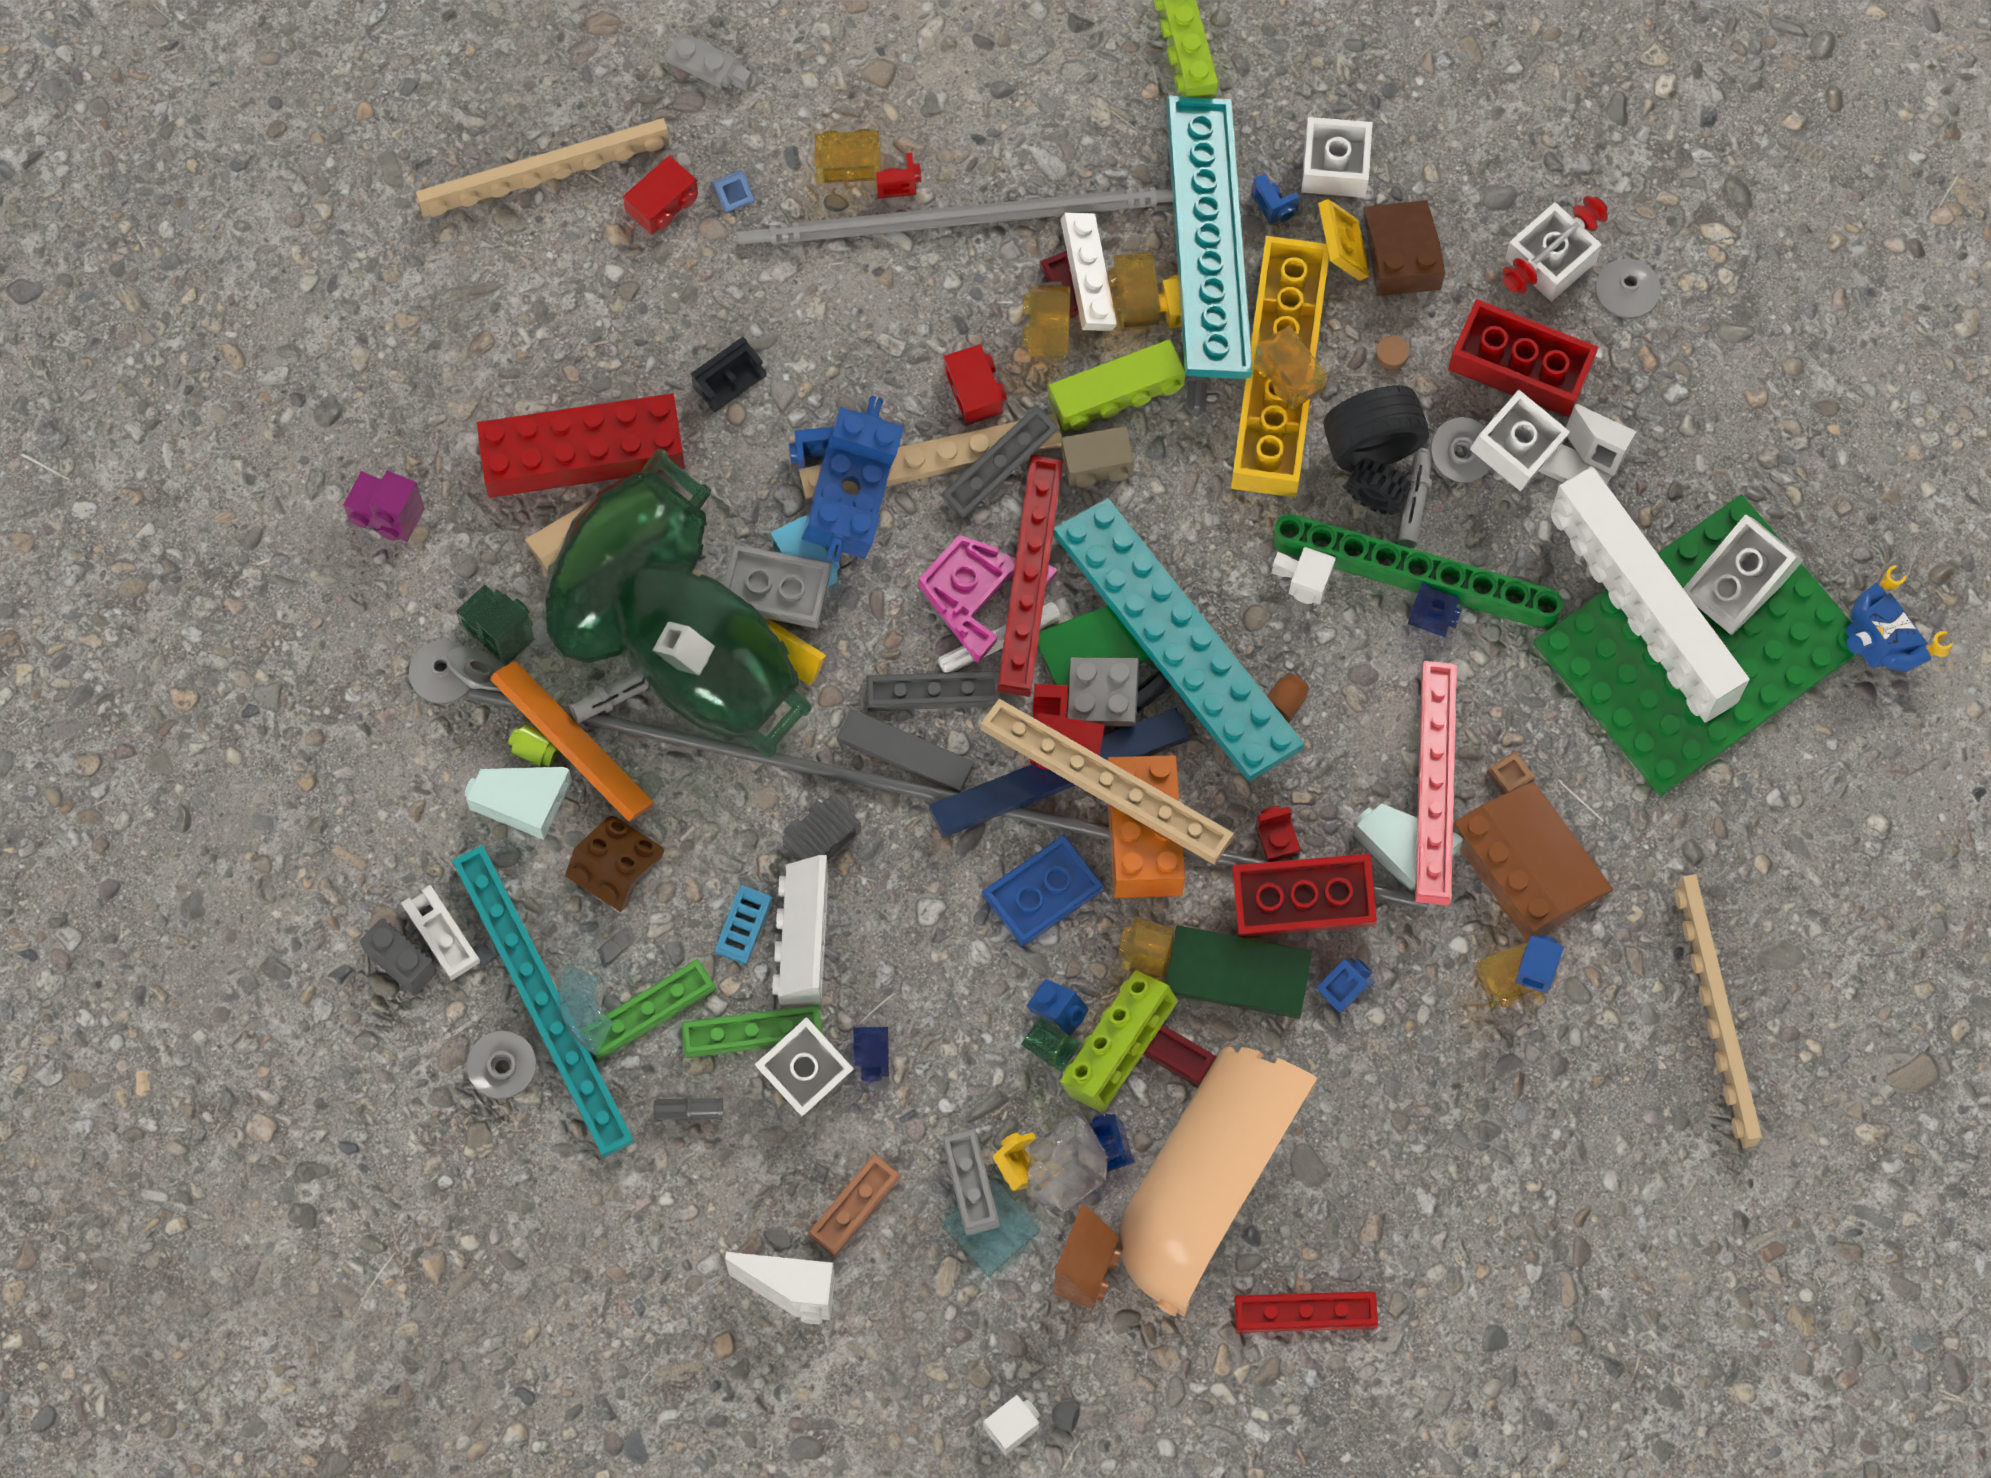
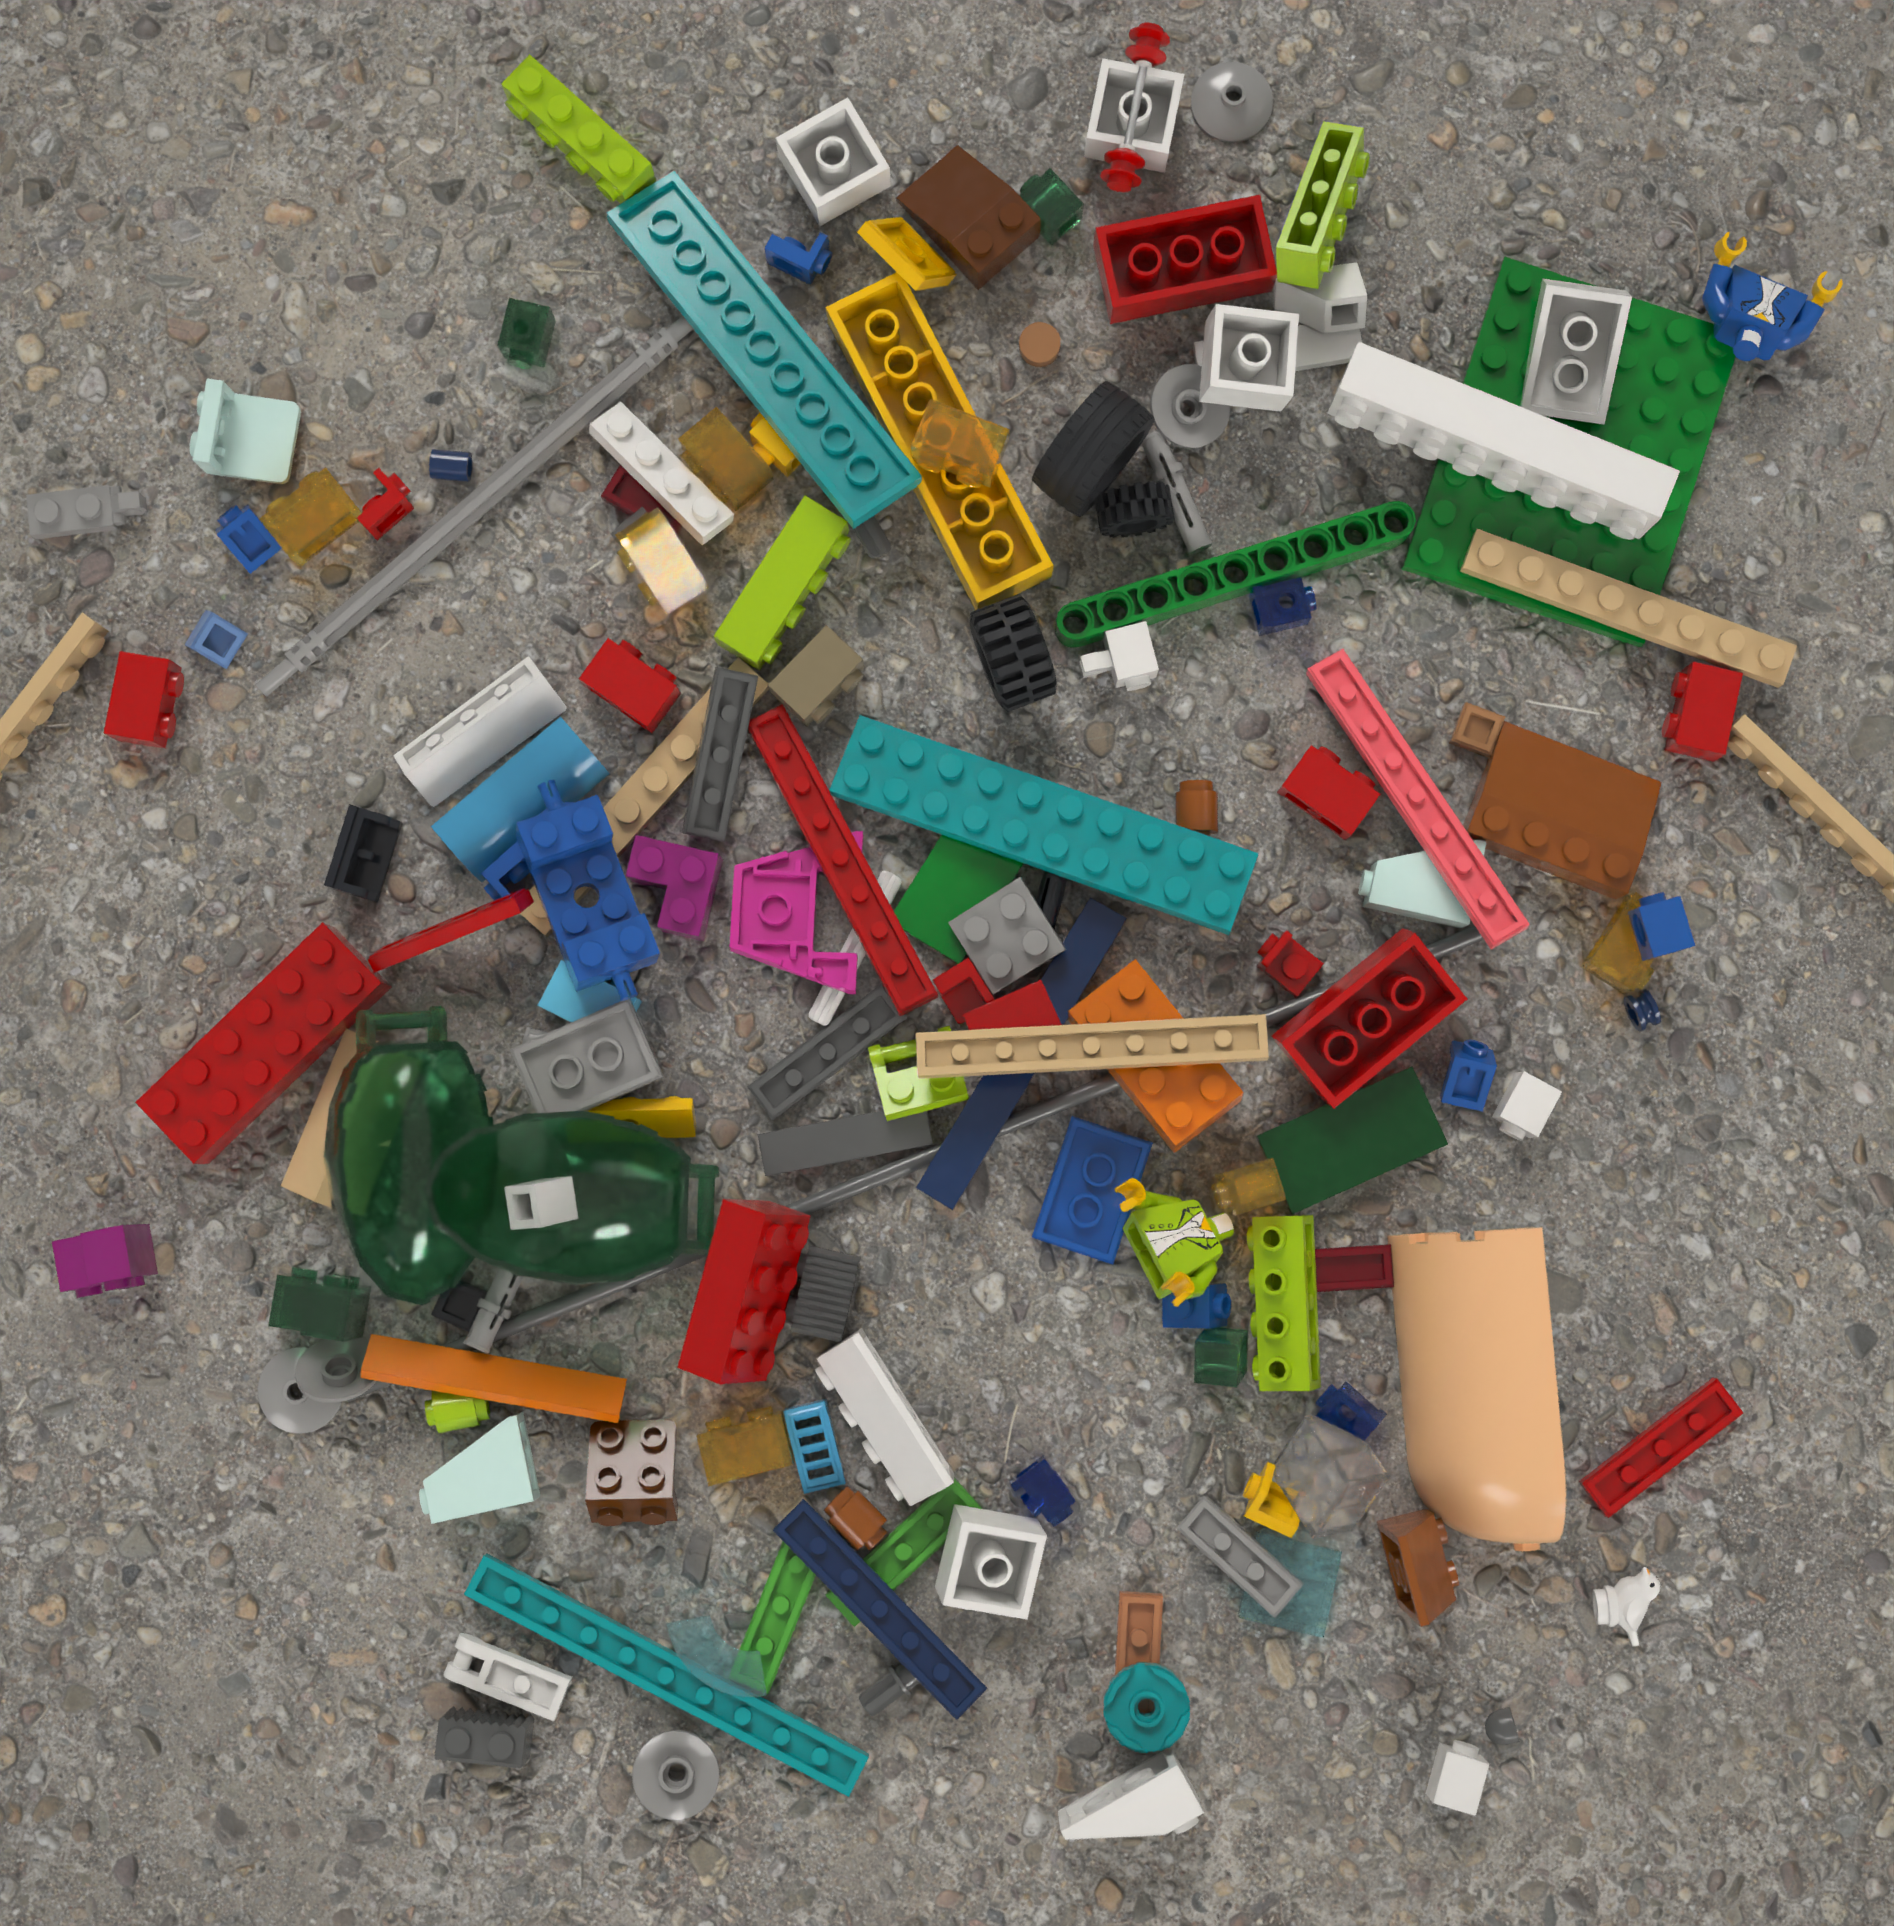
camera: 30 degrees left, 15 degrees up
none -> light aqua bracket [190,378,301,484]
none -> blue bracket [215,505,283,574]
none -> red tile [368,888,534,973]
none -> white panel [393,656,567,807]
none -> dark blue hinge [429,449,473,482]
none -> dark azure brick [431,716,610,882]
none -> black tile [431,1275,488,1332]
none -> clear green brick [497,298,556,369]
none -> magenta brick [626,835,723,941]
none -> red brick [677,1199,811,1385]
none -> clear yellow brick [696,1406,795,1486]
none -> dark blue tile [773,1499,988,1720]
none -> dark orange brick [823,1485,887,1550]
none -> lime plate [868,1025,969,1121]
none -> black tyre [969,594,1057,712]
none -> clear green brick [1019,168,1084,246]
none -> teal plate [1103,1662,1190,1753]
none -> lime torso [1114,1178,1234,1307]
none -> lime brick [1276,121,1370,289]
none -> red brick [1277,745,1381,841]
none -> tan plate [1460,529,1797,688]
none -> white brick [1492,1071,1562,1141]
none -> white animal [1592,1567,1660,1647]
none -> dark blue bush [1623,989,1661,1032]
none -> red brick [1662,662,1743,762]

